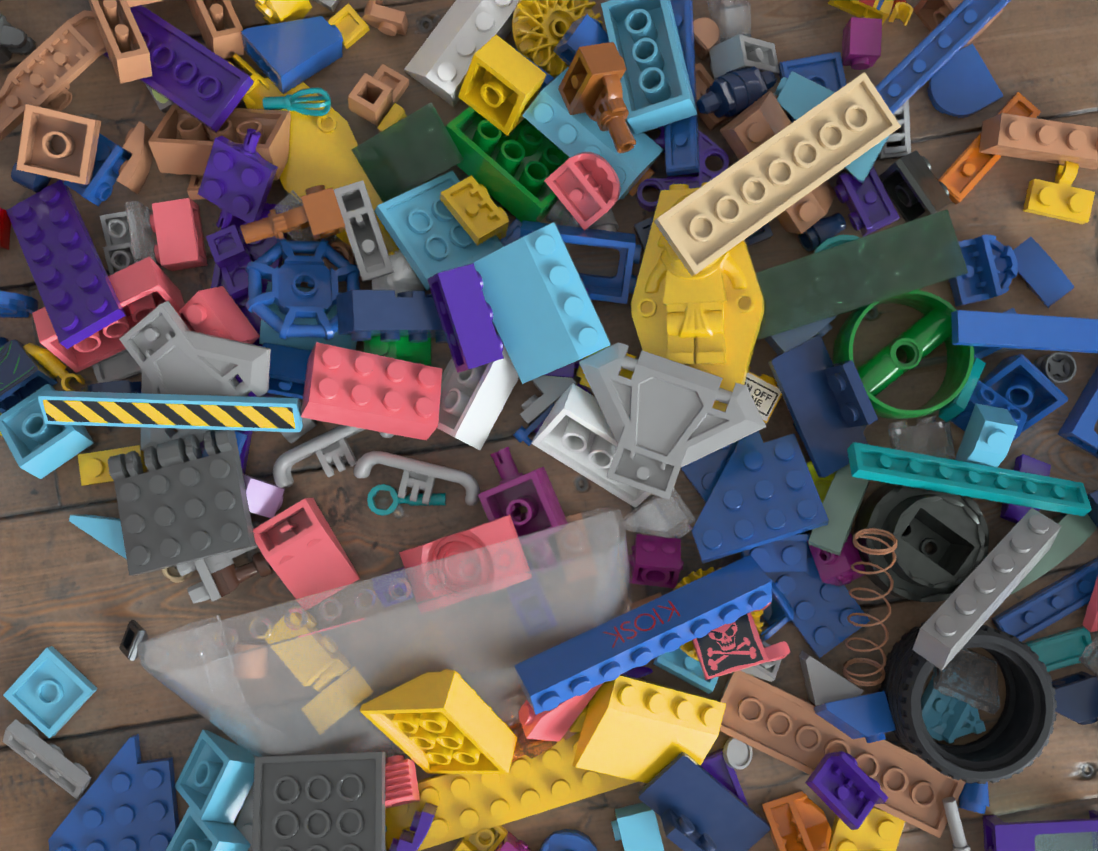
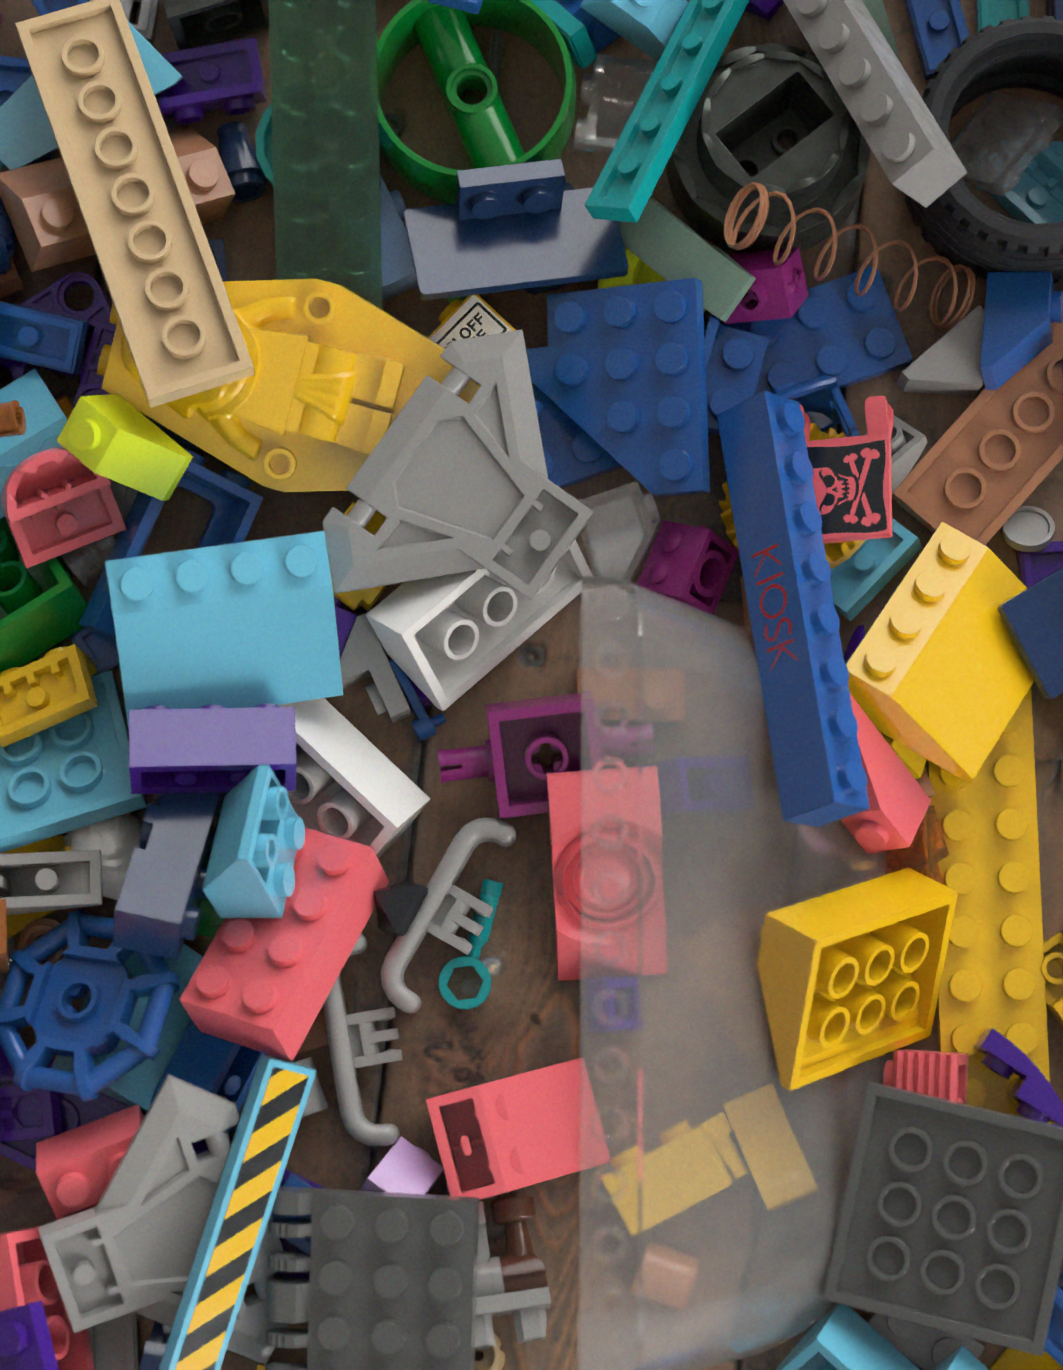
camera: 70 degrees left, 5 degrees down
none -> neon yellow slope [56,394,193,501]
none -> medium azure slope [202,765,305,918]
none -> black slope [374,881,428,936]

